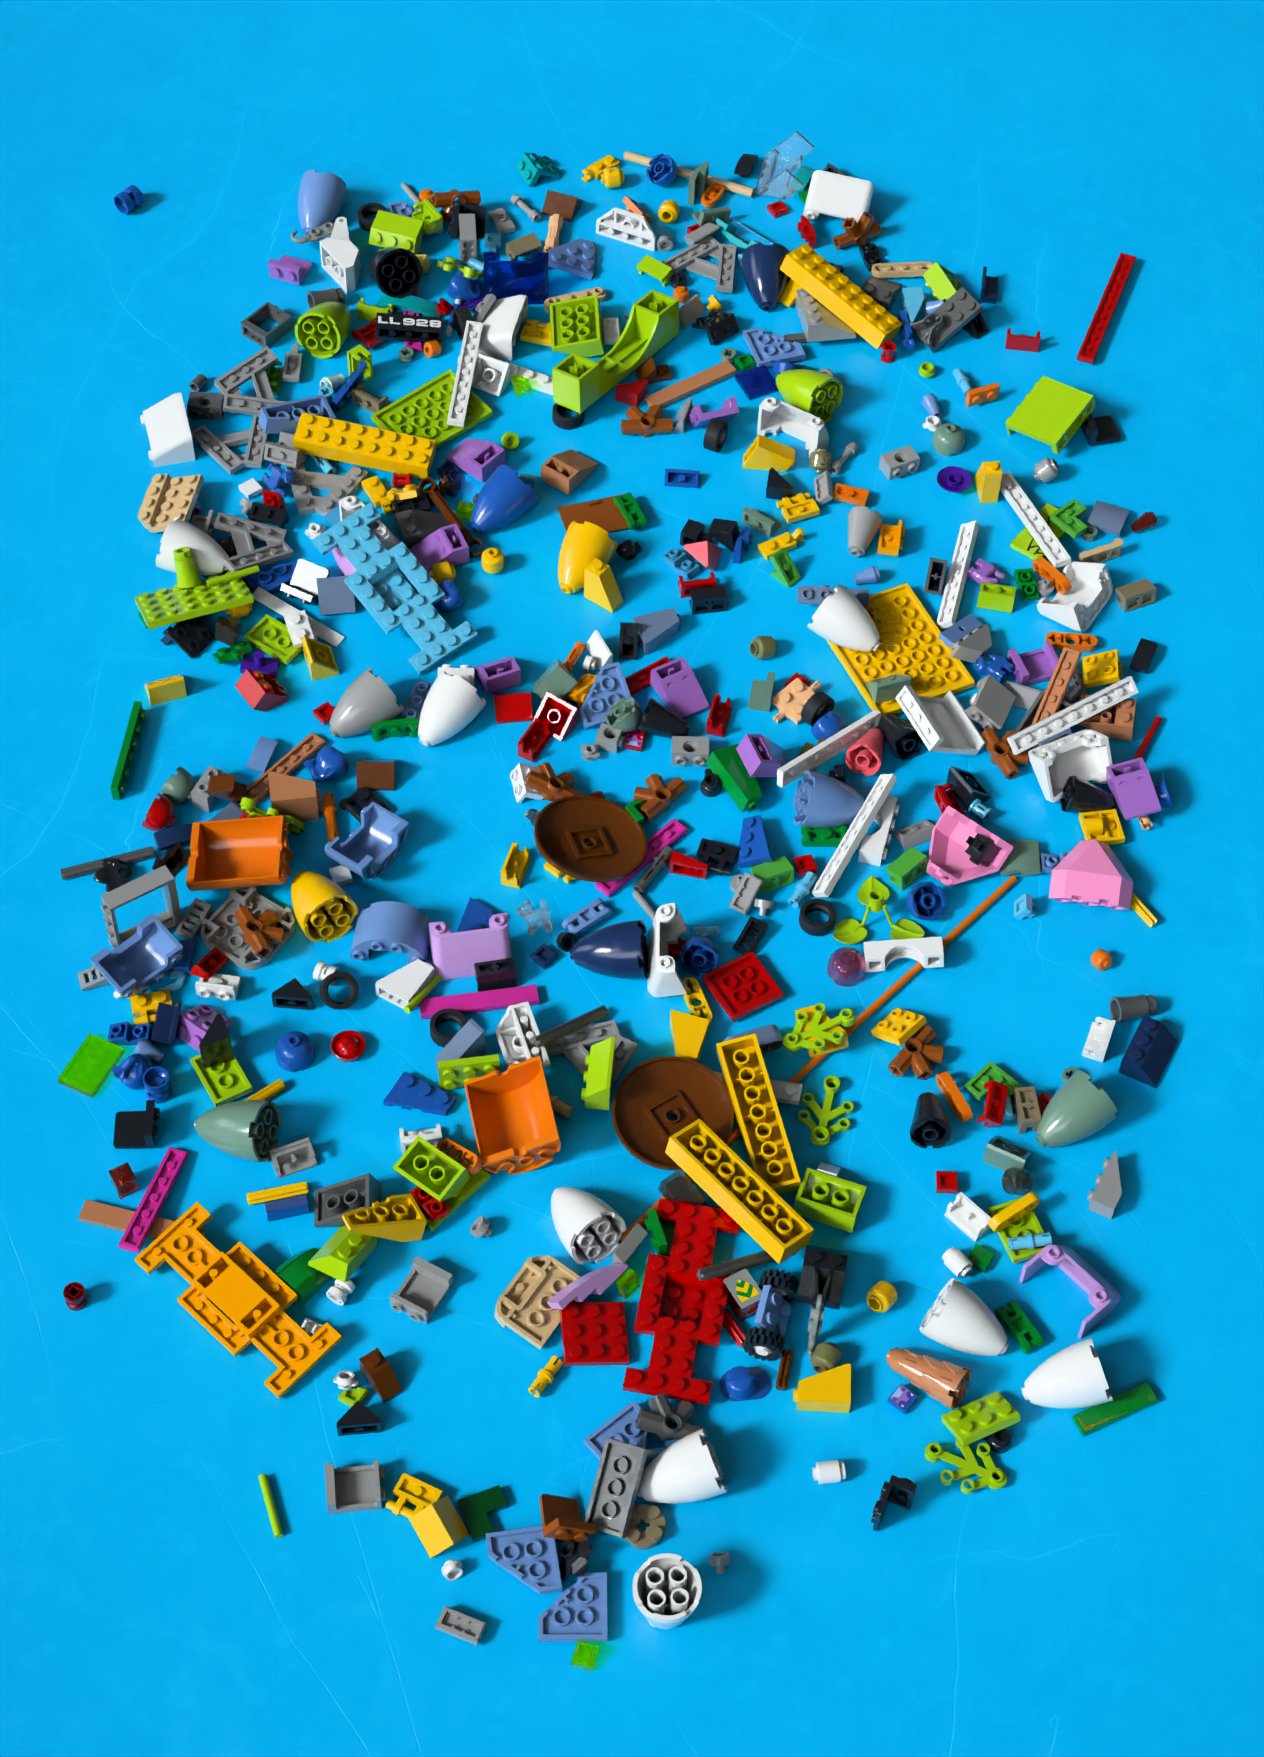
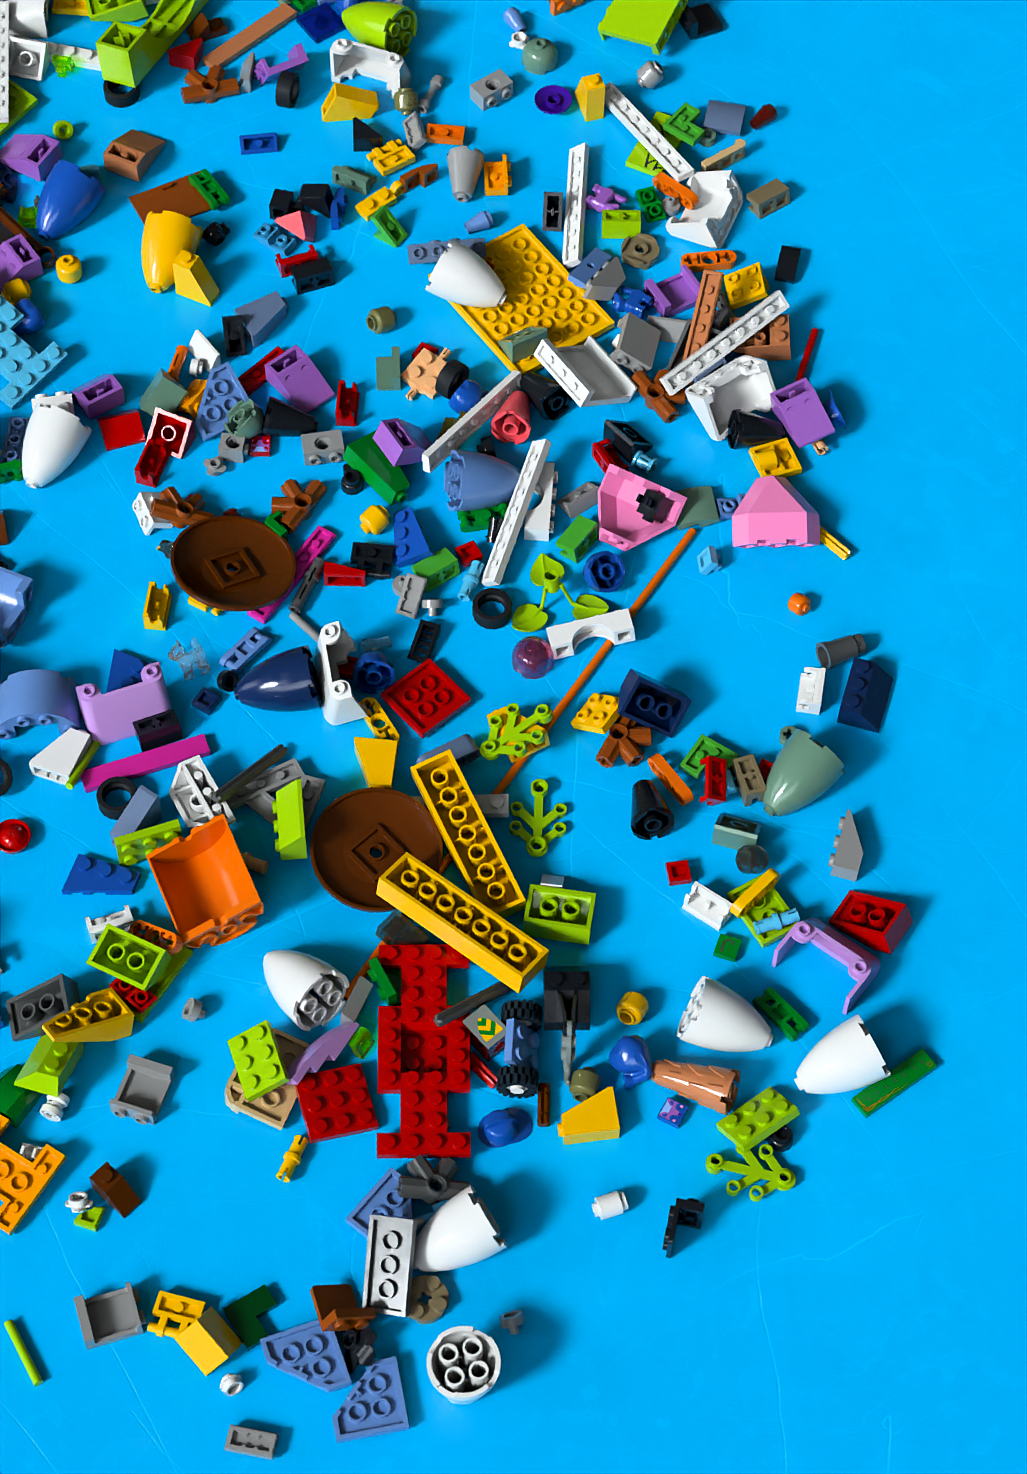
camera: 10 degrees left, 5 degrees up
black slope [337,1401,382,1436] -> none
clear neon green tile [571,1641,600,1672] -> none
white brick [942,1247,973,1278] -> none
none -> lime plate [227,1020,290,1102]
none -> yellow head [359,504,390,535]
none -> dark orange slope [400,163,438,194]
none -> black pin [485,517,502,543]
none -> blue piece [609,1035,653,1090]
none -> dark blue slope [617,668,692,738]
none -> dark tan plate [621,233,660,270]
none -> red slope [828,890,913,954]

